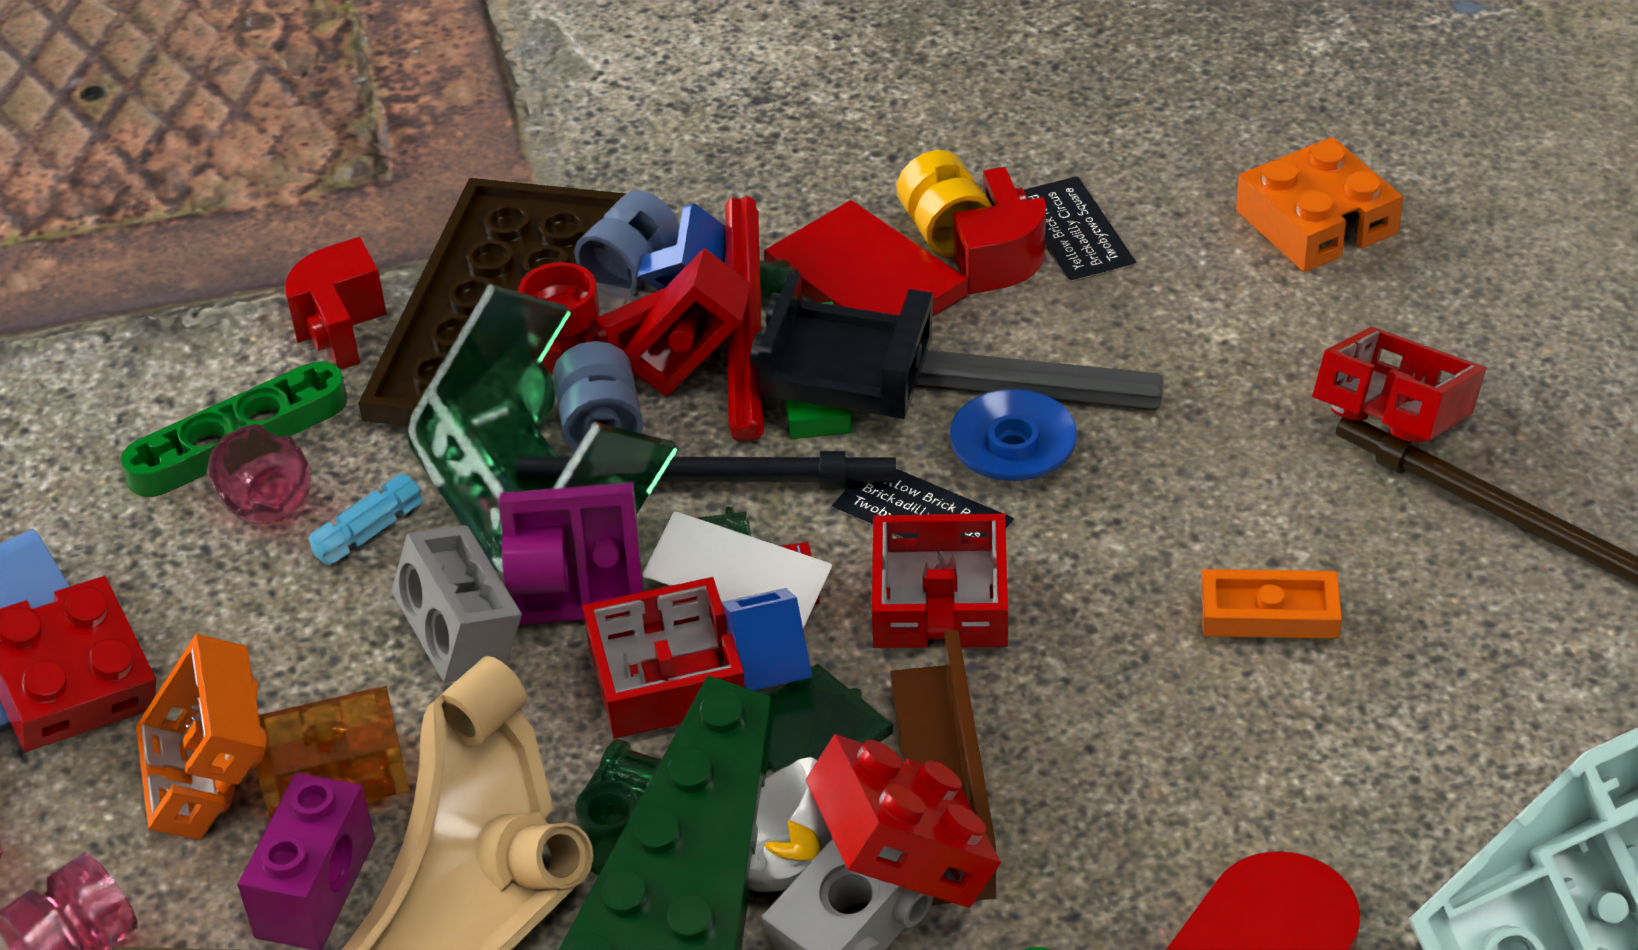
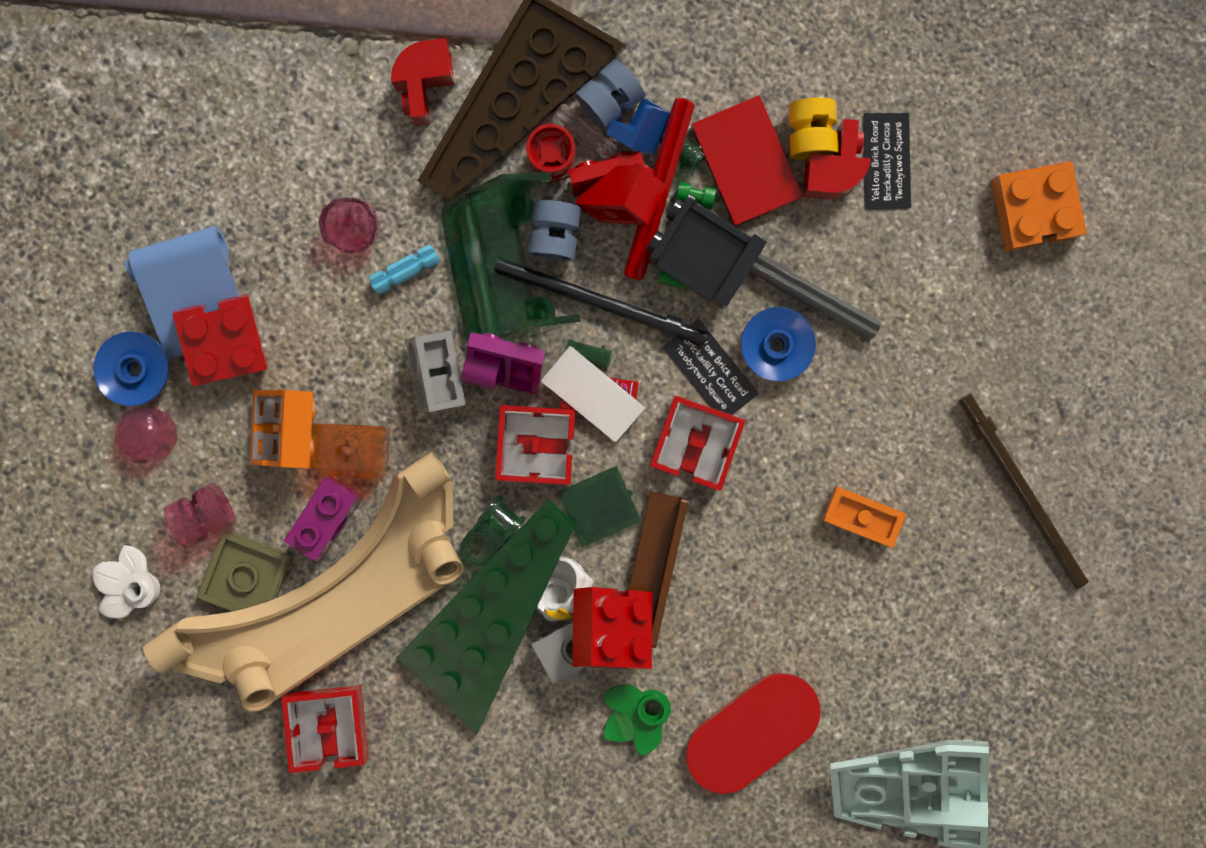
camera: 15 degrees right, 45 degrees up
green beam [120,362,348,497] -> none
blue panel [722,588,813,690] -> none
red piece [1312,326,1487,442] -> none

